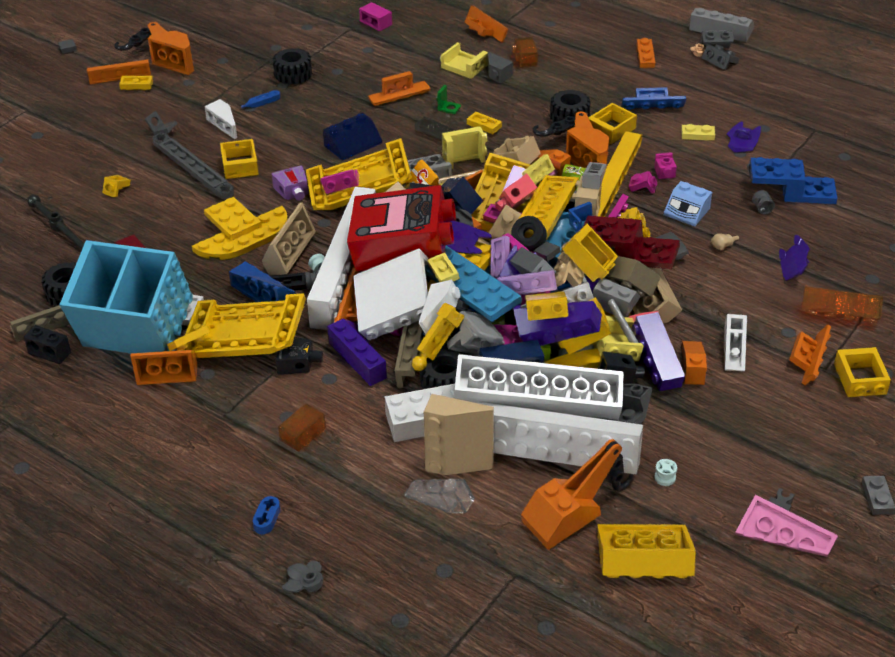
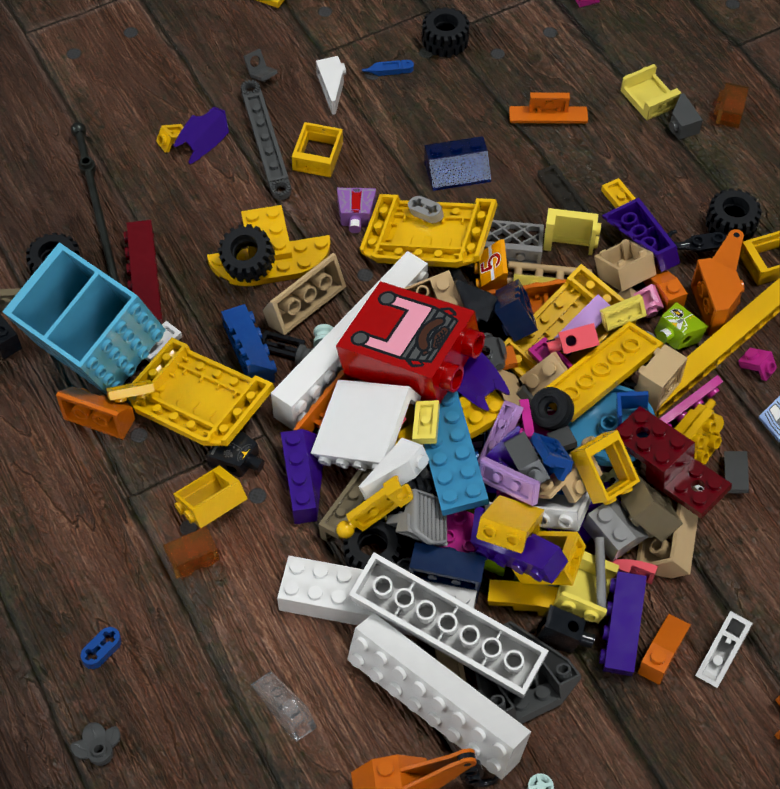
camera: 25 degrees right, 15 degrees up
dark pink bracket [321,169,359,194] -> none
tan slope [424,394,494,475] -> none
green bracket [436,85,461,114] -> none
orange bracket [464,5,508,42] -> none
light grey slope [582,162,607,189] -> none
none -> yellow window [173,465,248,528]
none -> dark purple shield [174,107,229,164]
none -> black tyre [218,224,275,283]
none -> light grey beam [408,196,444,223]
none -> blue bracket [530,432,574,481]
none -> dark purple wedge [602,197,680,272]

